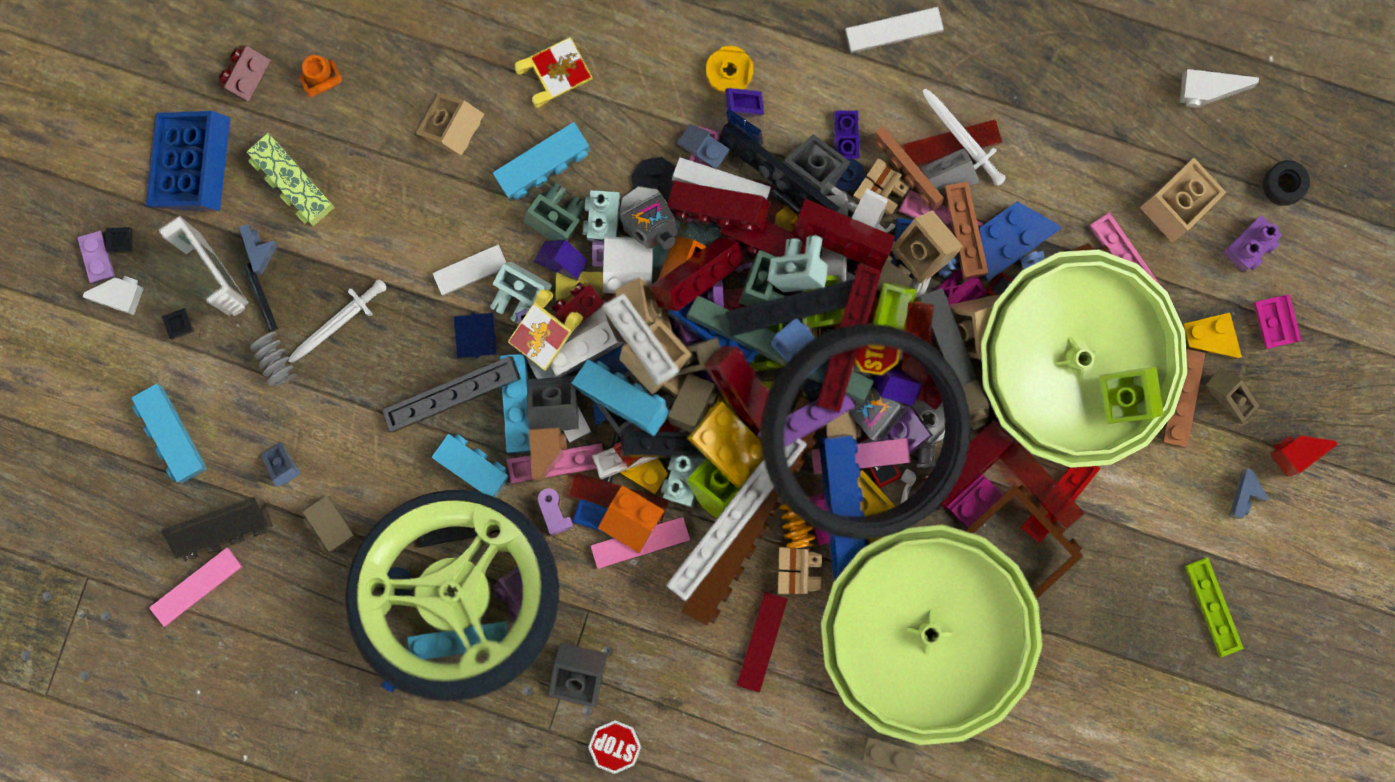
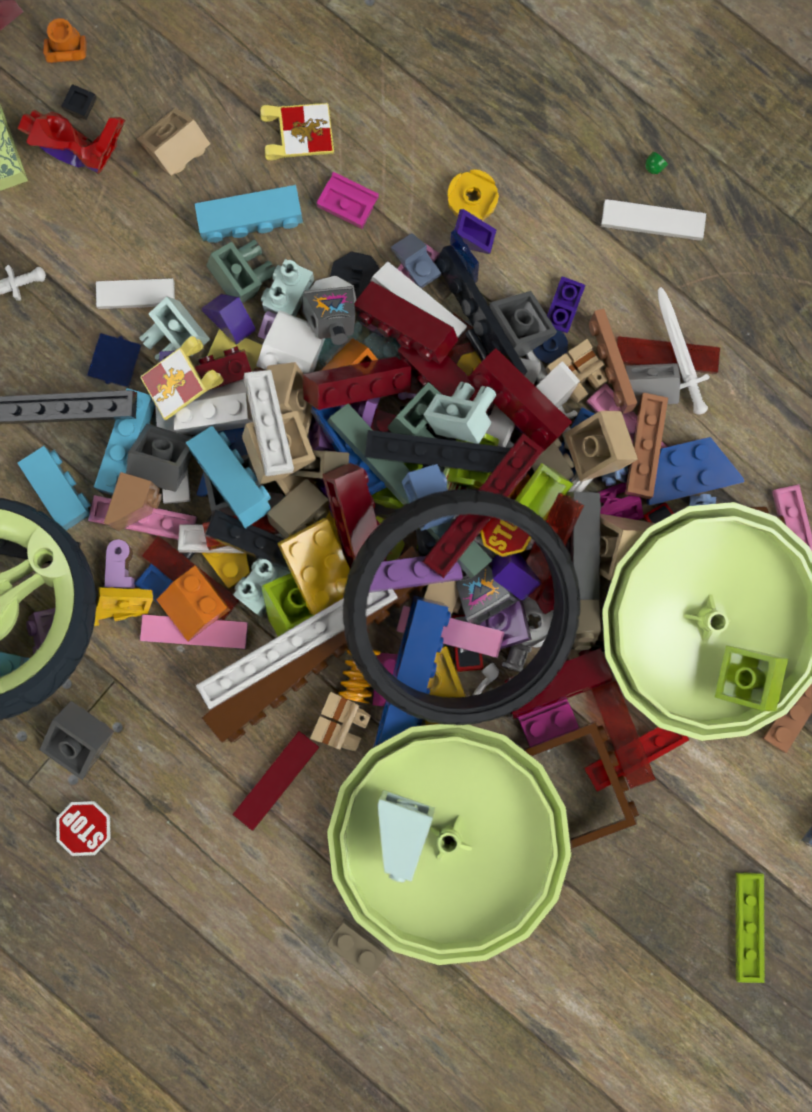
camera: 15 degrees right, 0 degrees up
none -> red hips [18,110,126,174]
none -> black plate [61,84,97,120]
none -> yellow wing [94,587,153,626]
none -> dark pink plate [316,172,379,229]
none -> light aqua slope [378,790,435,882]

